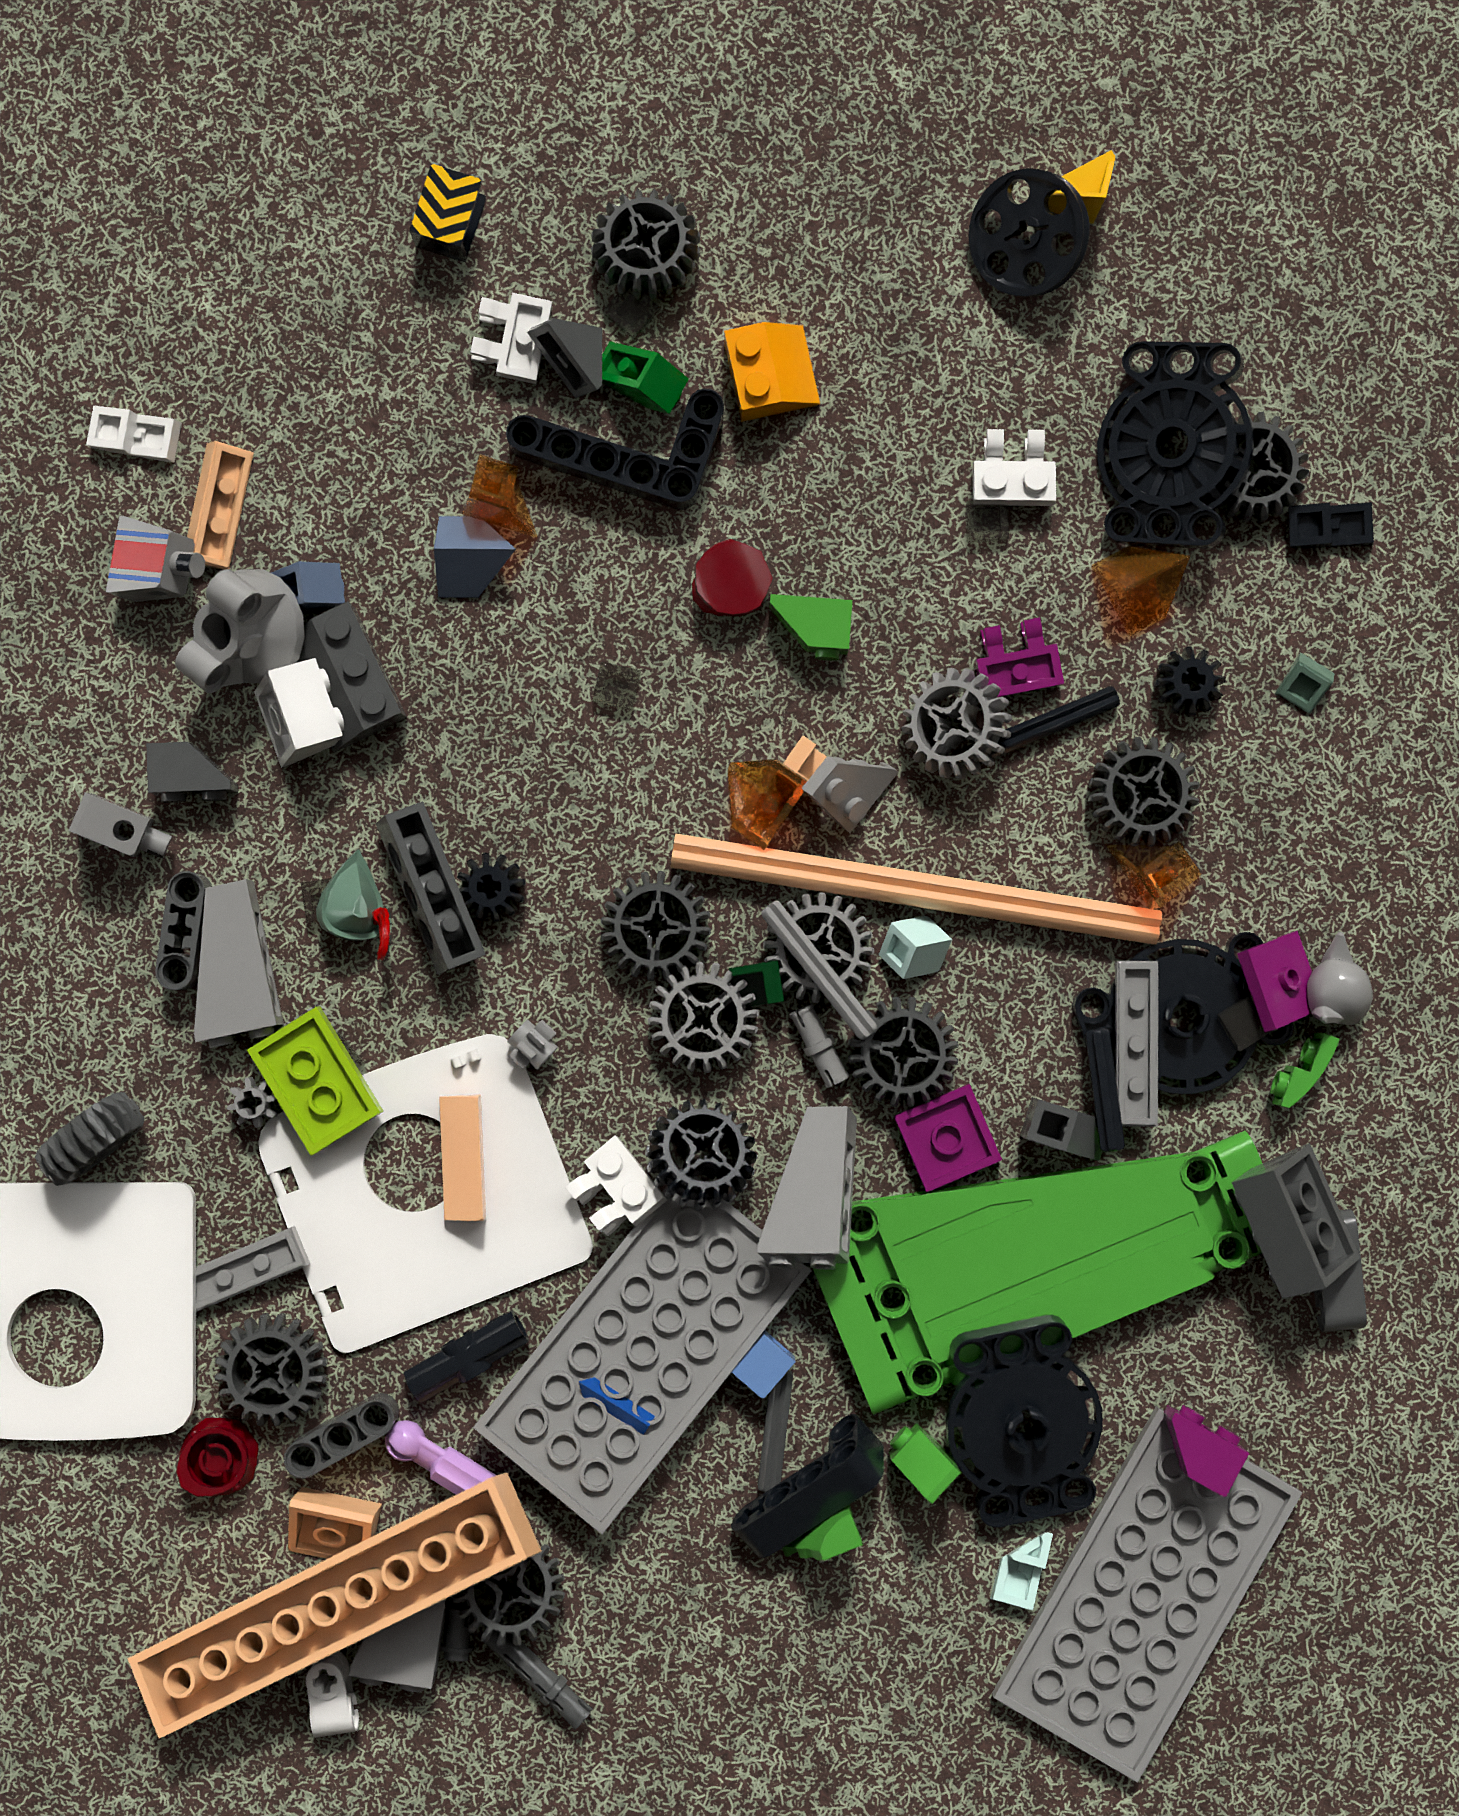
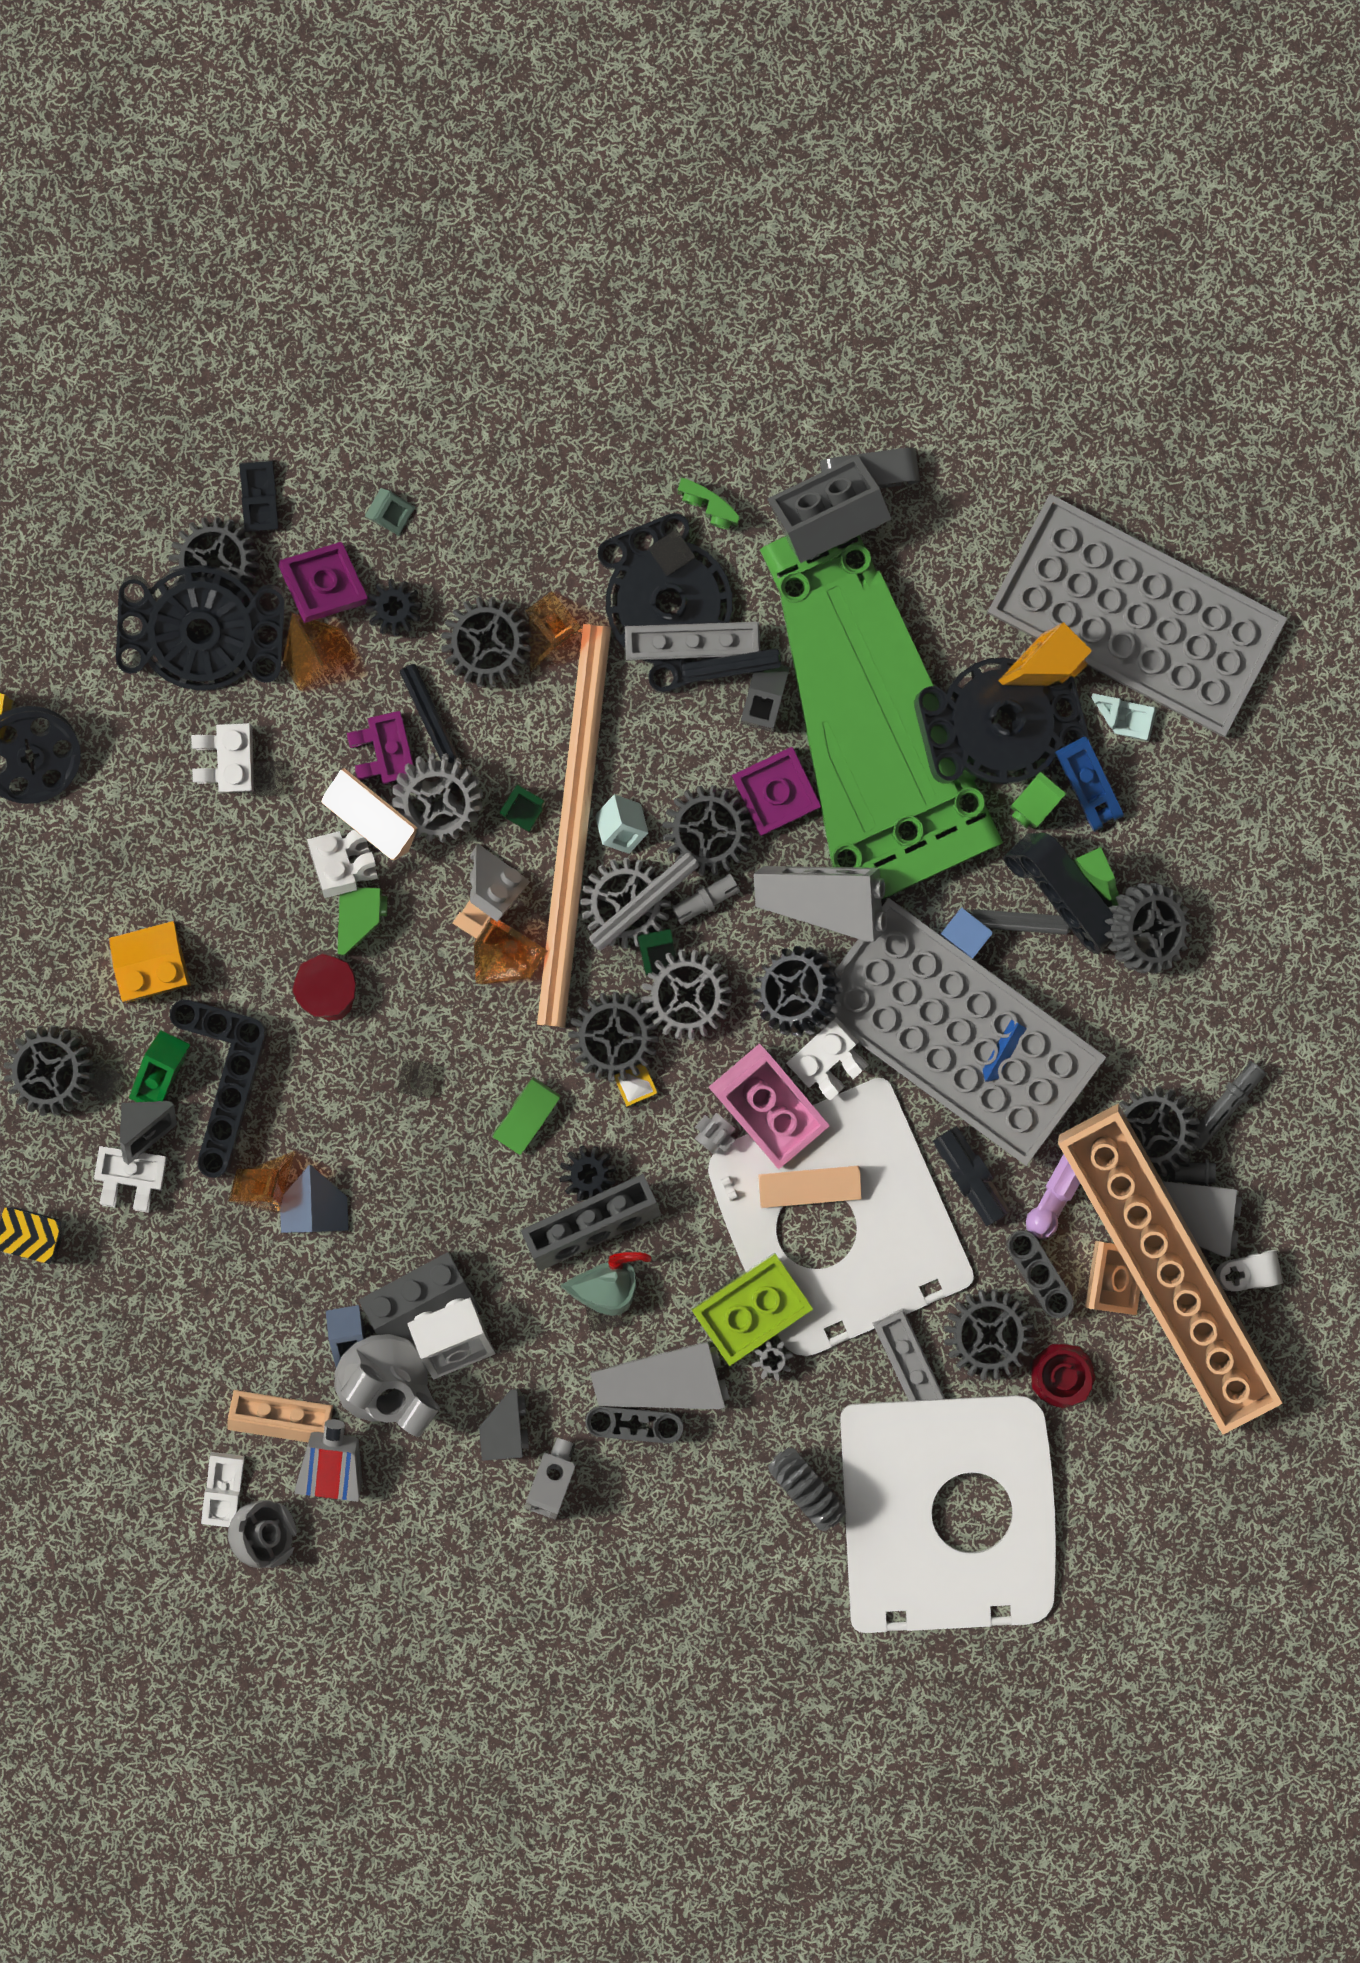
camera: 90 degrees left, 0 degrees up
magenta slope [1164,1405,1250,1498] -> none
magenta plate [1237,931,1312,1032] -> none
light grey piece [1307,932,1373,1025] -> none
none -> light grey cylinder [228,1500,296,1568]
none -> magenta plate [279,541,368,623]
none -> white plate [307,830,378,898]
none -> slope [321,768,418,860]
none -> bright green slope [492,1077,561,1155]
none -> dark green panel [500,785,547,833]
none -> tile [614,1064,657,1106]
none -> bright pink slope [709,1044,830,1169]
none -> light orange slope [998,622,1092,686]
none -> blue plate [1055,736,1124,832]
none -> dark grey gear [1104,883,1193,974]

